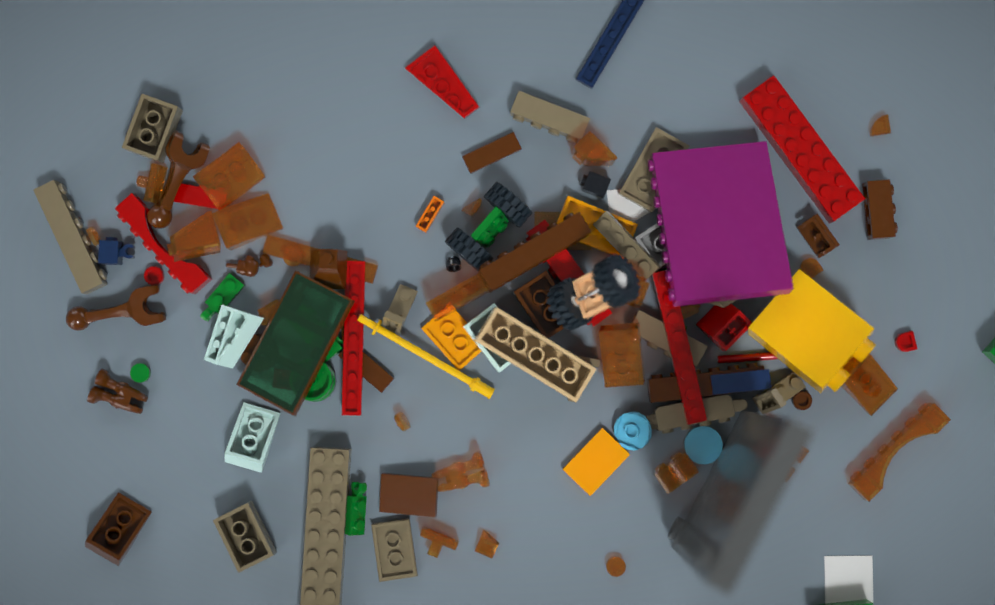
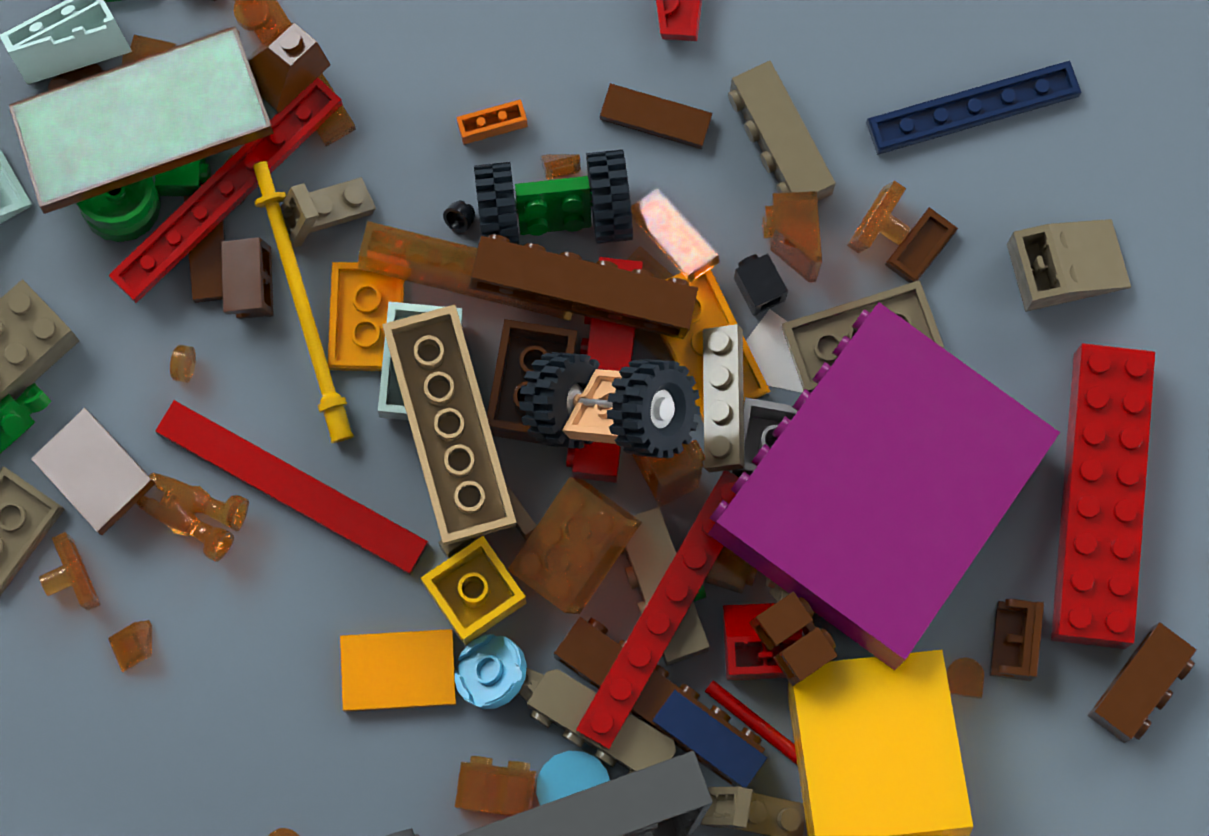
camera: 40 degrees right, 10 degrees down
none -> red tile [155,400,429,575]
none -> reddish brown hinge [221,237,274,319]
none -> yellow brick [421,536,527,645]
none -> clear orange tile [631,189,720,282]
none -> reddish brown piece [749,591,838,686]
none -> clear orange tile [847,180,911,253]
none -> reddish brown tile [885,207,958,283]
none -> dark tan slope [1007,219,1131,312]

